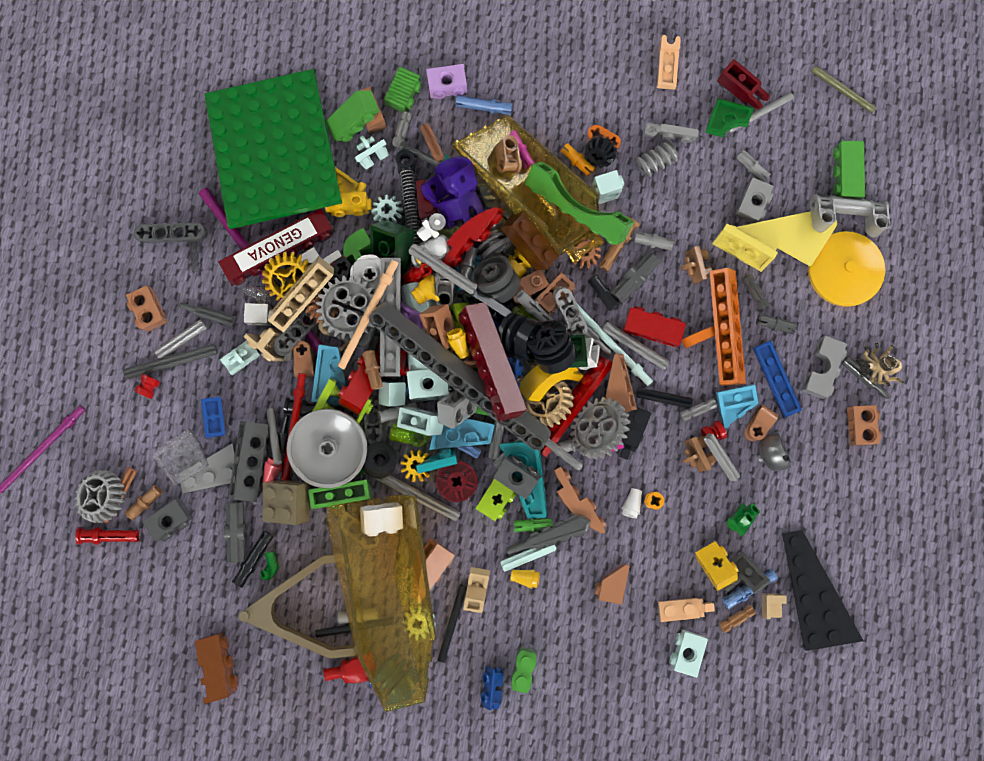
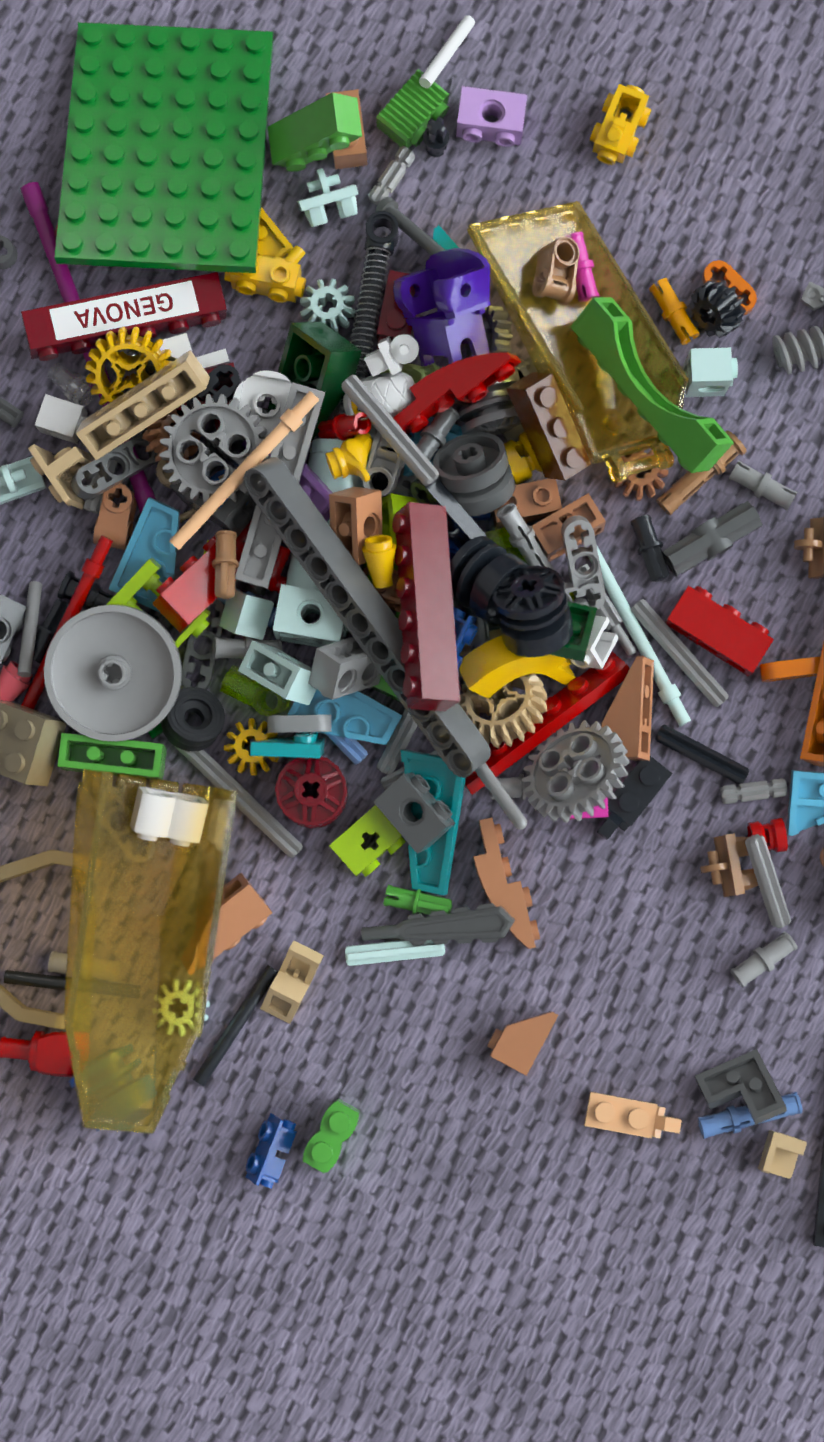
camera: 20 degrees right, 0 degrees up
bright green brick [343,228,371,276] -> none
nougat axle [420,123,444,162] -> none
medium blue pin [456,95,513,116] -> none
yellow cone [510,569,540,589] -> none
white cone [621,488,642,519] -> none
light orange bush [644,492,664,510] -> none
light aqua brick [669,629,708,678] -> none
yellow brick [695,541,739,591] -> none
medium nougat axle [719,605,756,633] -> none
green hips [727,503,760,536] -> none
none -> light grey beam [267,715,332,733]
none -> white bar [419,15,475,88]
none -> black axle [423,117,449,157]
none -> yellow brick [589,84,652,165]
none -> light grey pin [730,931,798,988]

